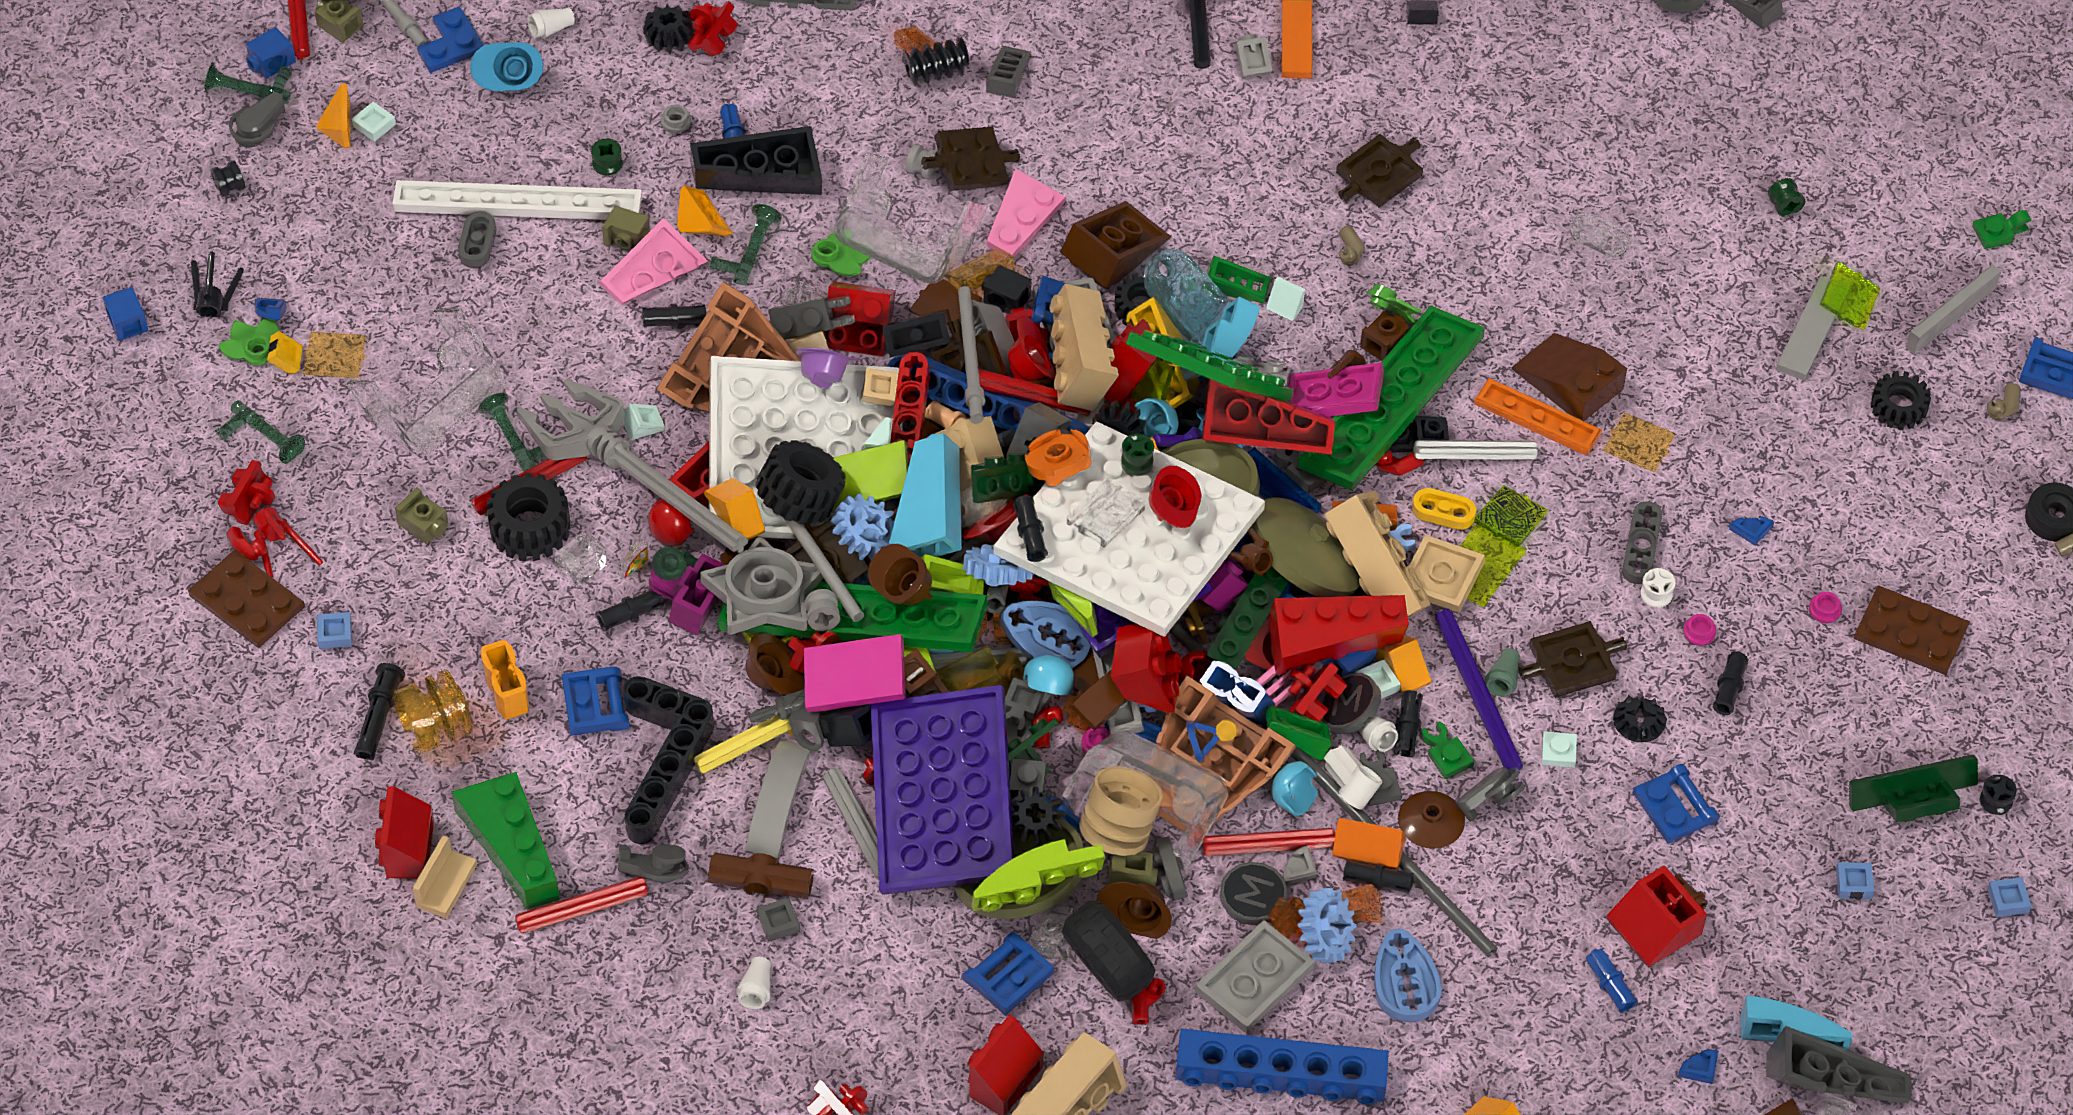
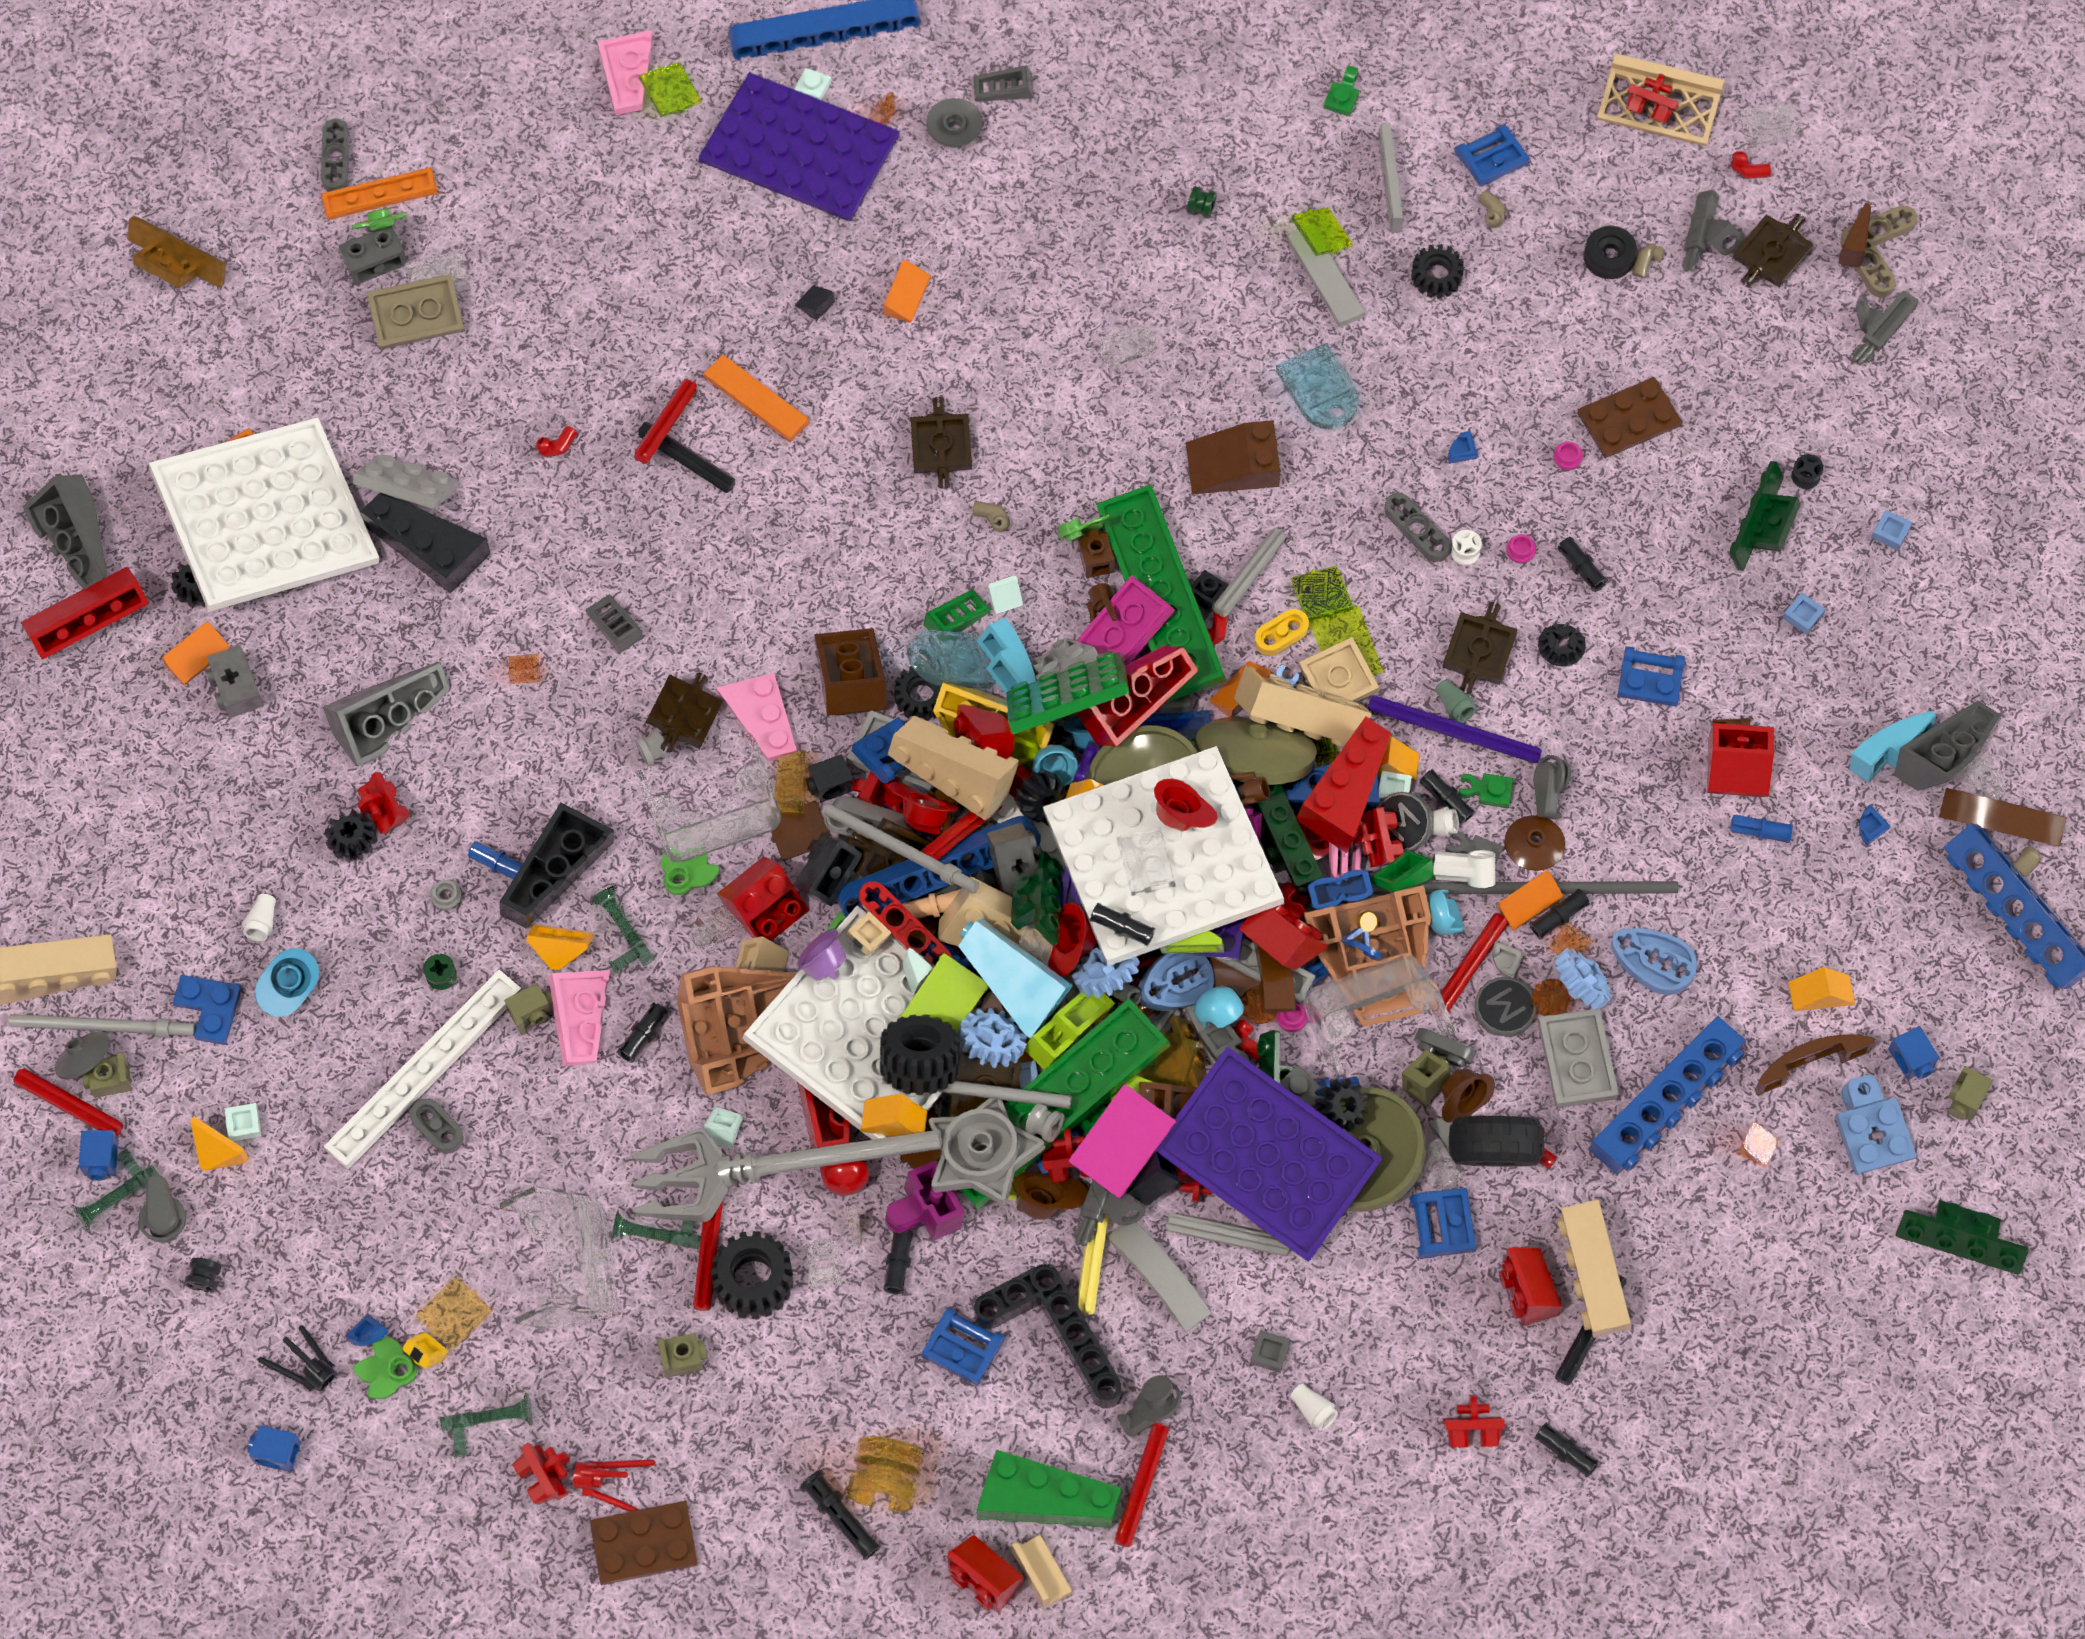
camera: 50 degrees left, 10 degrees up
red arm [226,527,267,561] -> none
medium blue plate [317,612,352,649] -> none
light orange brick [481,640,529,720] -> none
clear green piece [652,546,698,581] -> none
reddish brown piece [708,852,814,899] -> none
dark grey hinge [768,296,855,339] -> none
reddish brown piece [868,544,932,606] -> none
black piece [903,37,969,86] -> none
lime slope [971,839,1105,912] -> none
orange plate [1025,429,1092,486] -> none
tan wheel [1079,766,1163,856] -> none
dark green wheel [1121,434,1154,476] -> none
light grey bracket [1232,34,1273,79] -> none
orange tile [1474,378,1602,456] -> none
light aqua plate [1541,731,1577,768] -> none
clear yellow piece [1603,413,1675,473] -> none
none -> orange slope [884,260,931,323]
none -> clear light blue plate [1276,343,1358,429]

